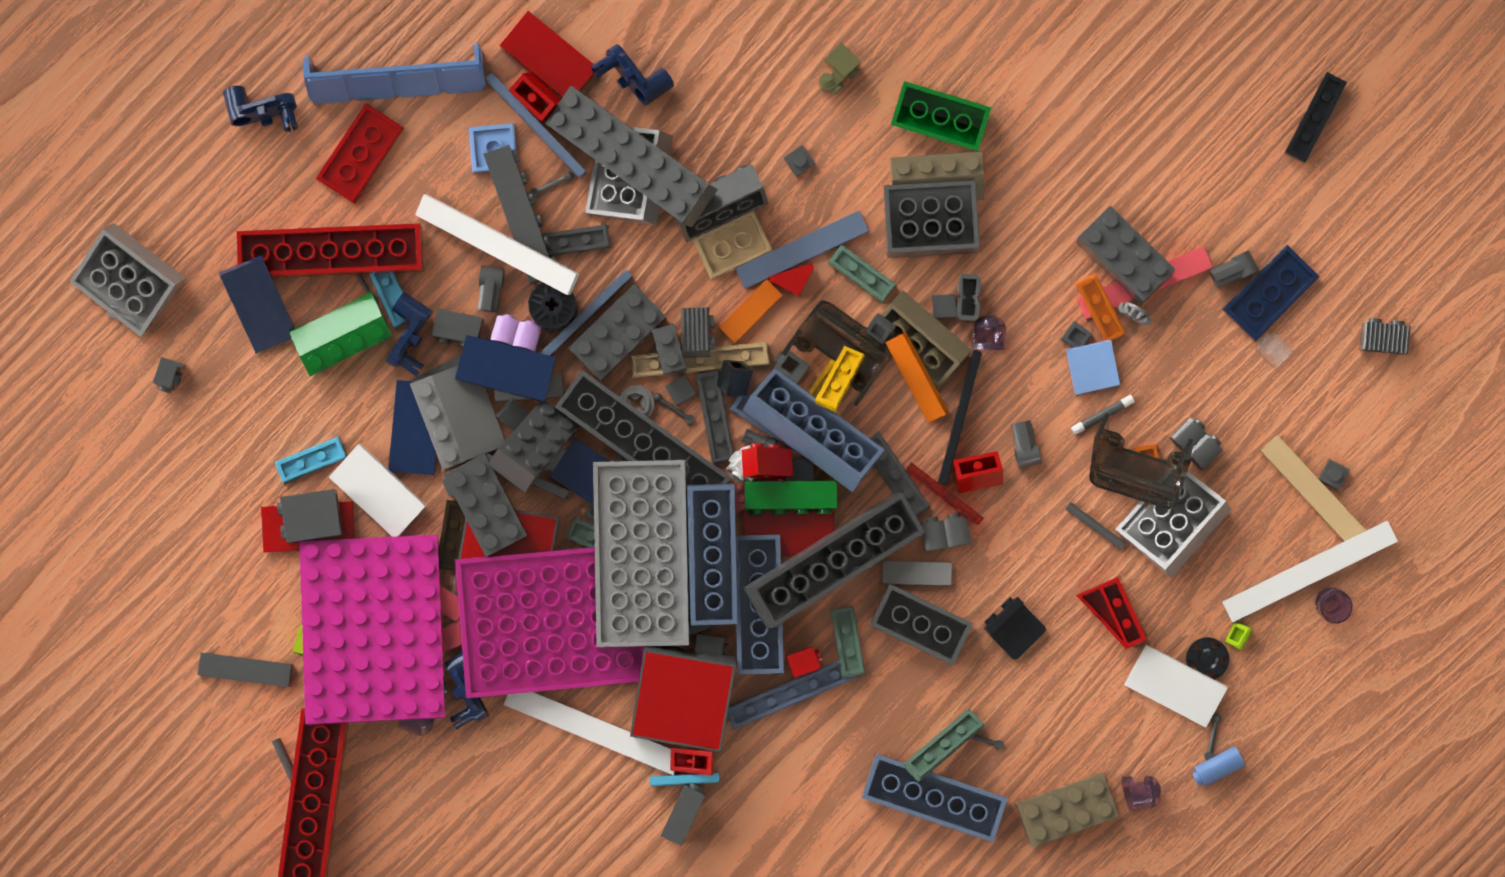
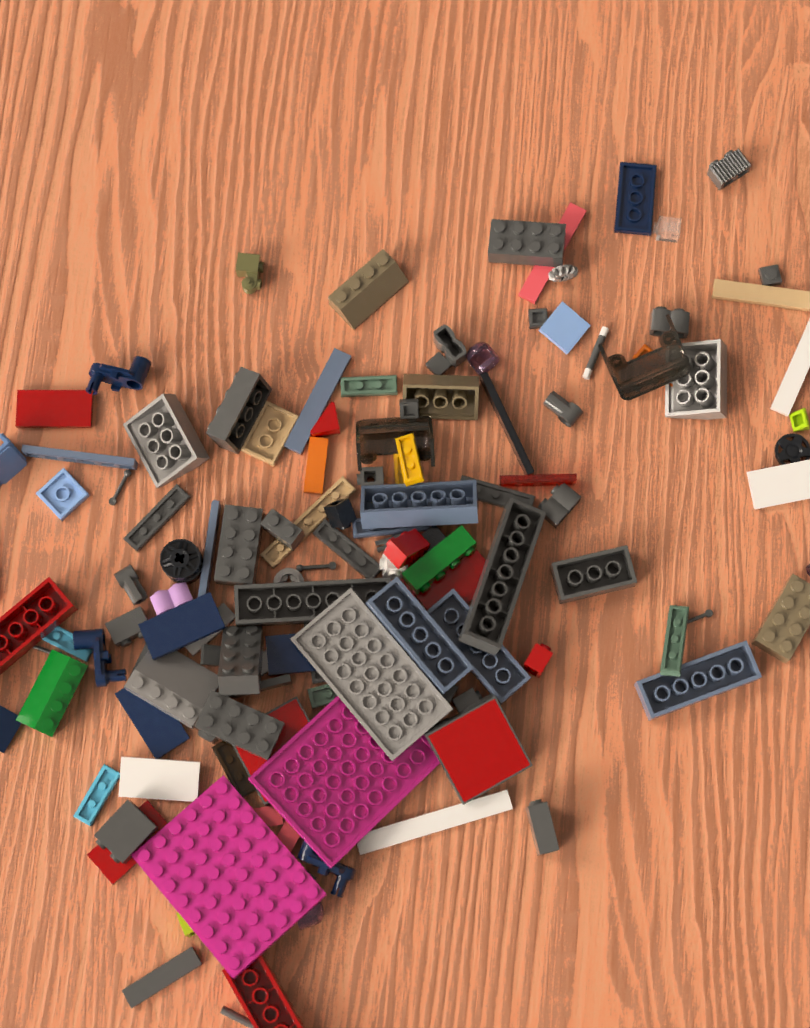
camera: 35 degrees left, 10 degrees down
white tile [415,194,579,295] -> none
dark grey brick [483,145,555,285] -> none
red brick [509,72,561,121] -> none
dark grey brick [545,86,718,227] -> none
medium azure tile [650,772,719,786] -> none
dark grey tile [665,375,696,406] -> none
red slope [670,747,714,775] -> none
dark grey brick [682,307,715,358] -> none
sand blue tile [727,660,860,730] -> none
dark grey plate [784,145,815,177] -> none
sand green tile [831,606,865,678] -> none
light grey tile [882,561,952,586] -> none
dark grey slope [884,180,980,258] -> none
orange tile [885,332,949,423] -> none
green slope [891,81,992,151] -> none
red brick [953,451,1003,494] -> none
black bracket [983,596,1046,660] -> none
dark grey bar [1065,502,1126,550] -> none
orange tile [1075,273,1126,341] -> none
red wedge [1076,575,1148,649] -> none
dark grey piece [1209,250,1259,288] -> none
black plate [1284,72,1347,163] -> none

